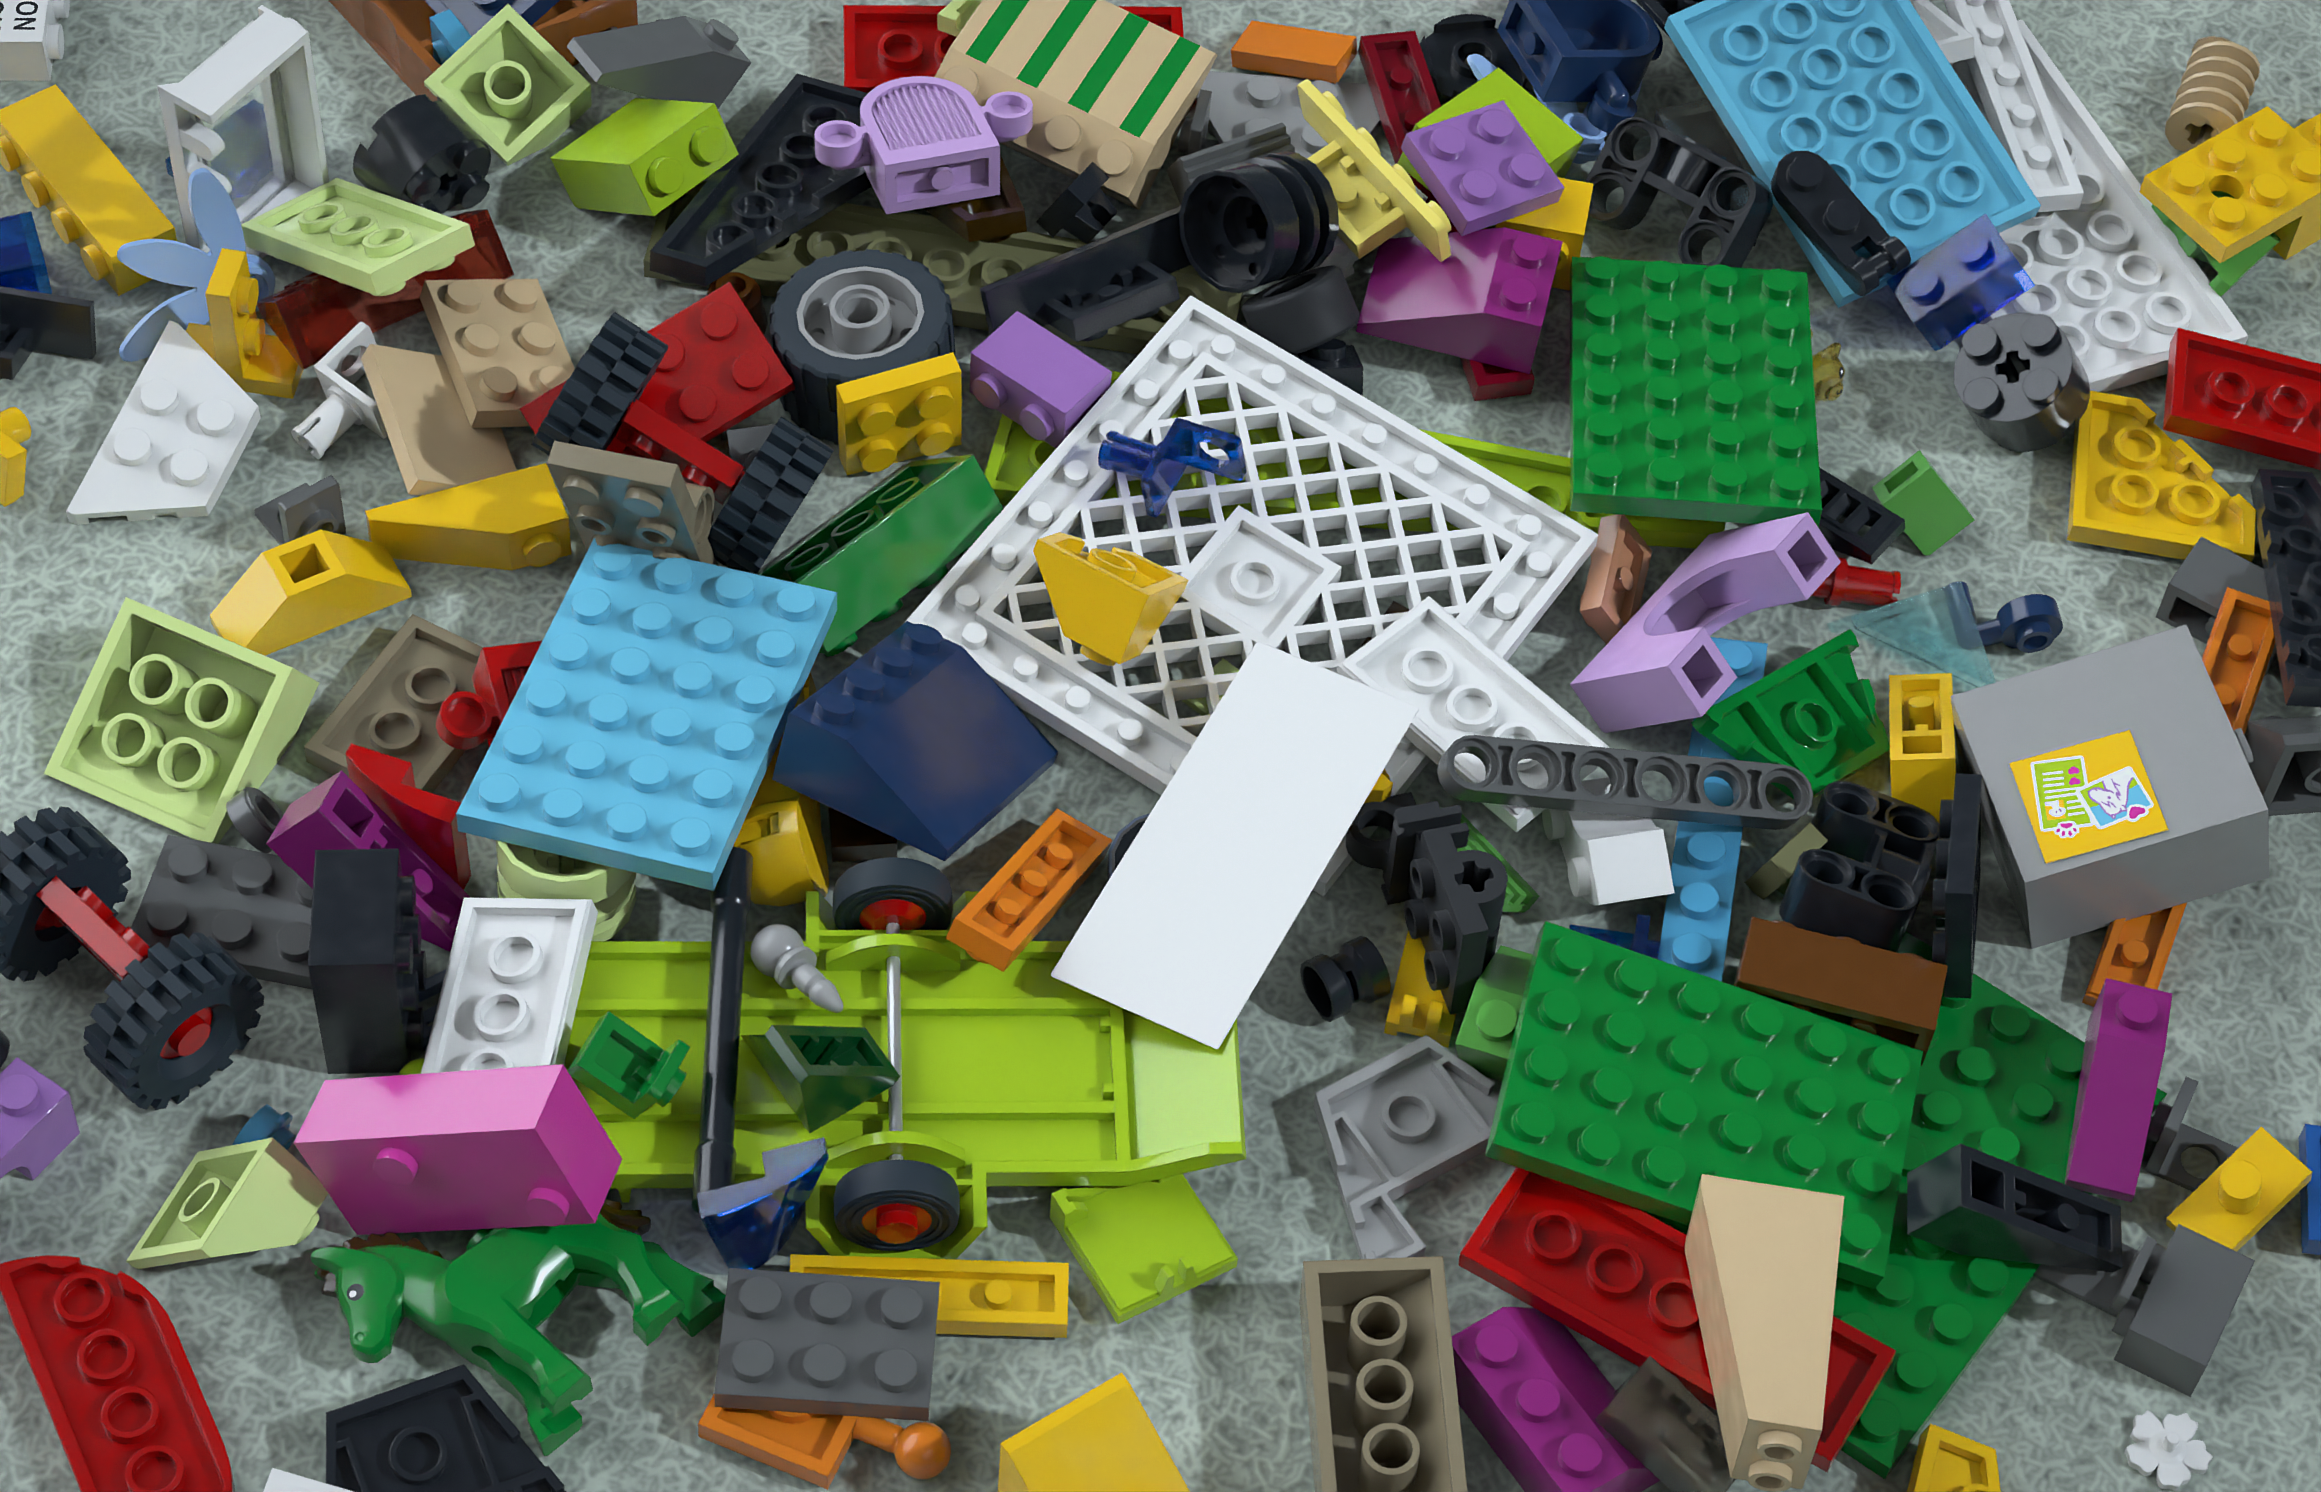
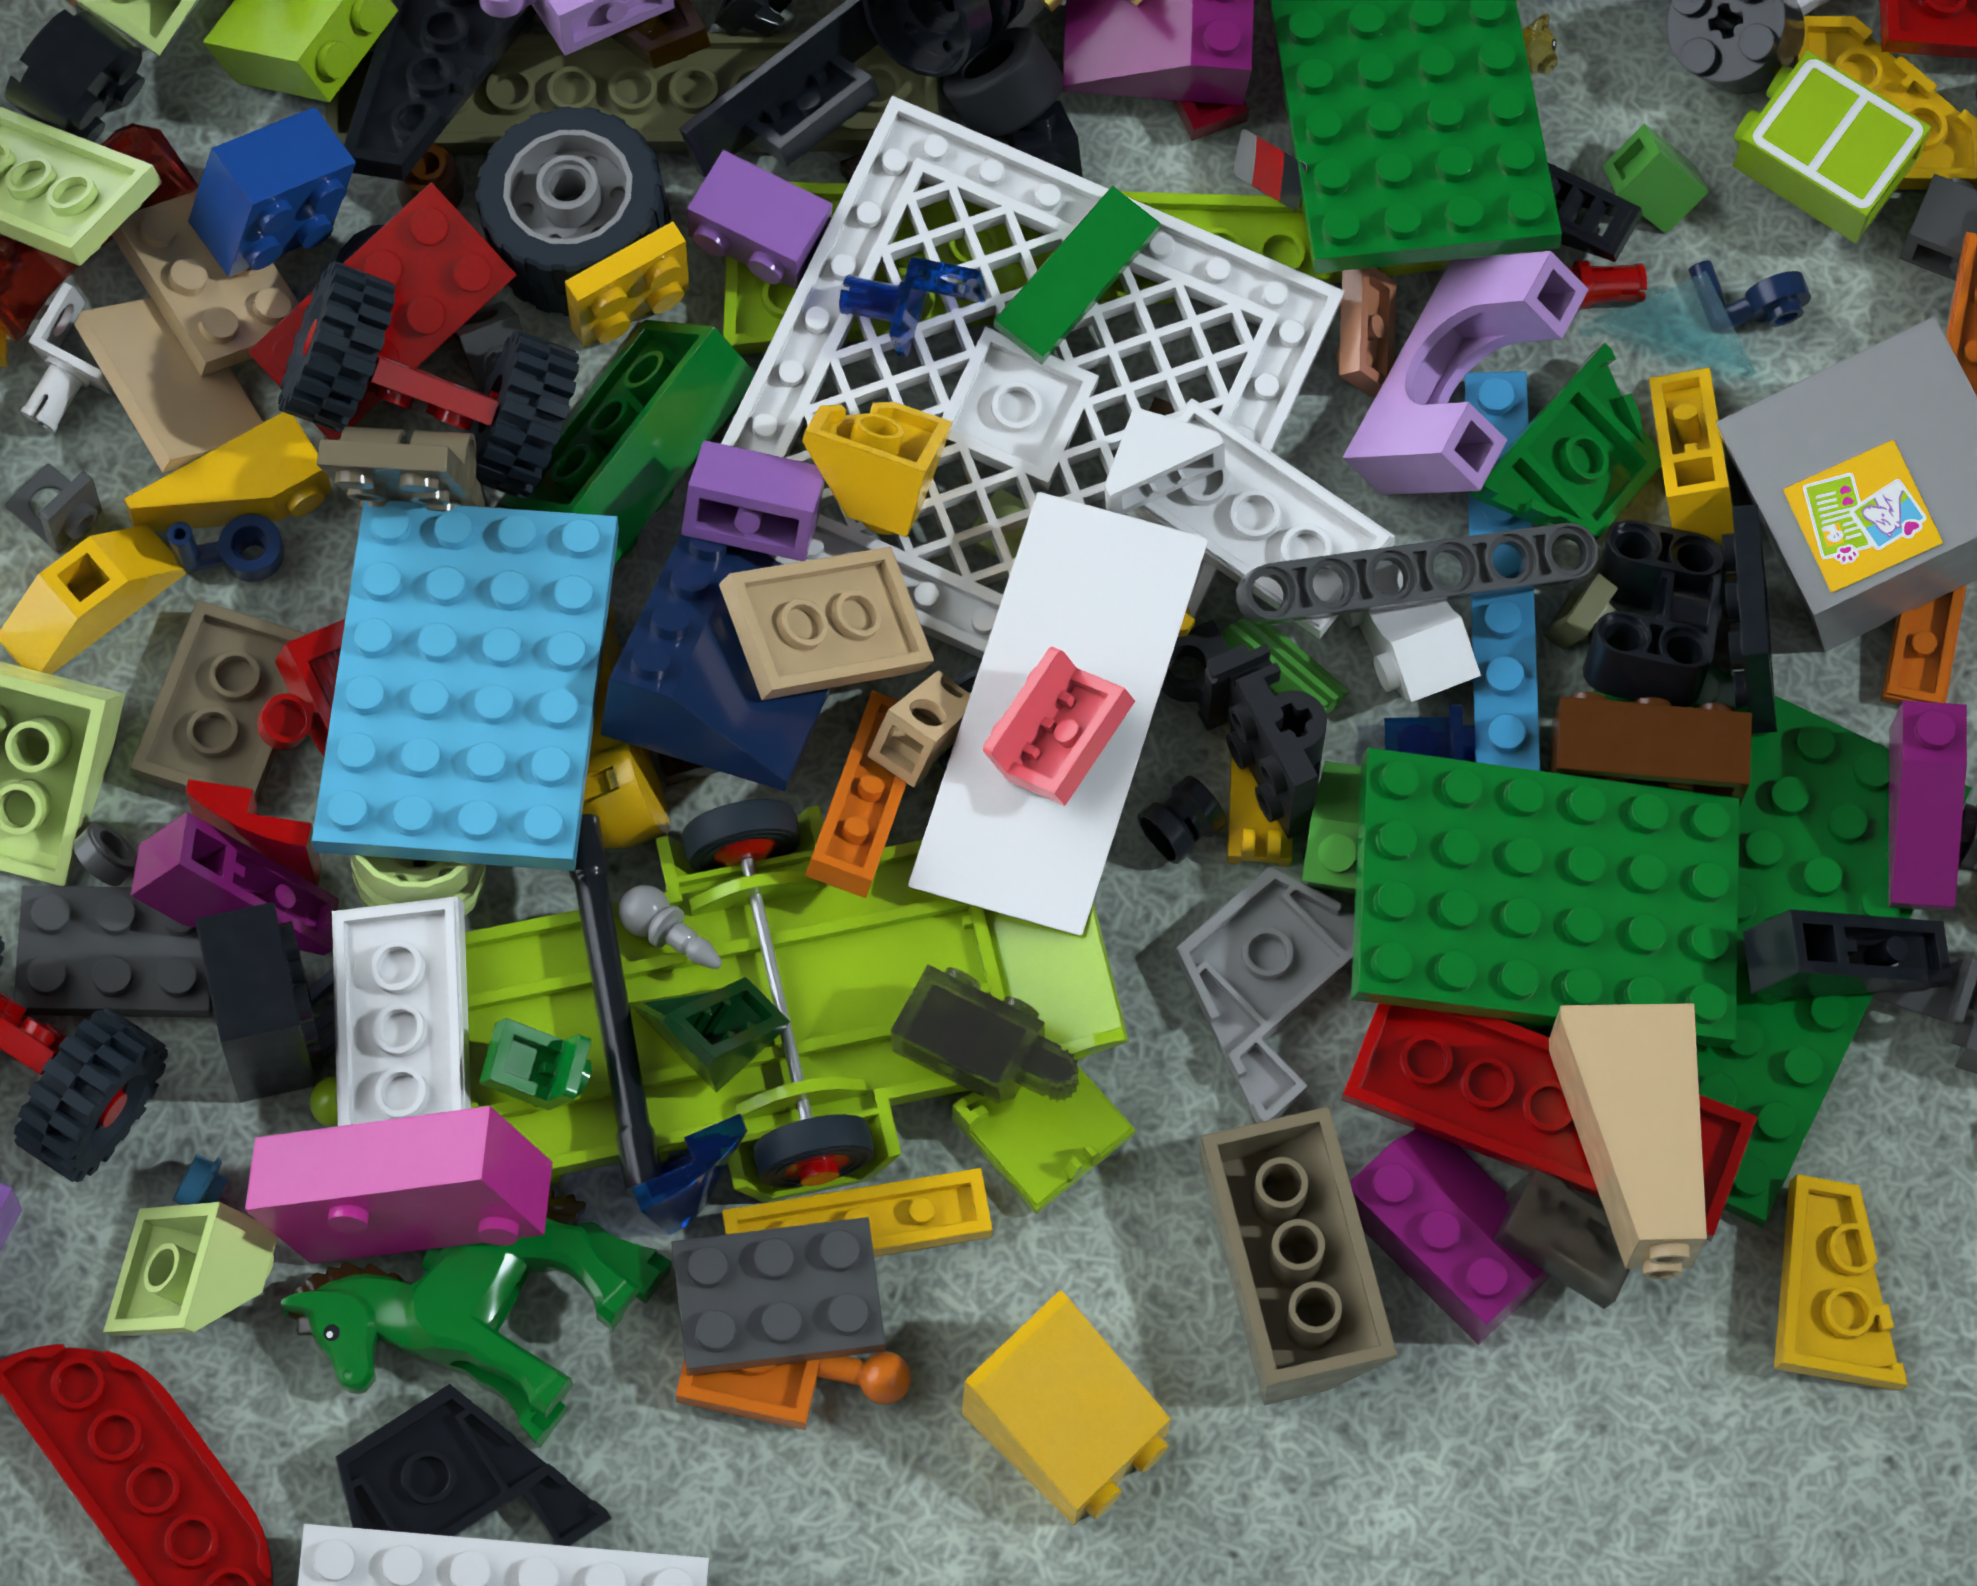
camera: 10 degrees left, 15 degrees up
none -> dark blue plate [167,514,285,582]
none -> blue brick [188,107,356,277]
none -> medium lavender brick [681,440,825,561]
none -> tan plate [719,547,934,700]
none -> tan leg [867,671,971,788]
none -> clear smoke hinge [890,964,1079,1103]
none -> coral bracket [983,647,1135,806]
none -> green tile [994,186,1161,365]
none -> white slope [1104,406,1225,515]
none -> sticker [1233,129,1307,211]
none -> lime brick [1732,50,1932,244]

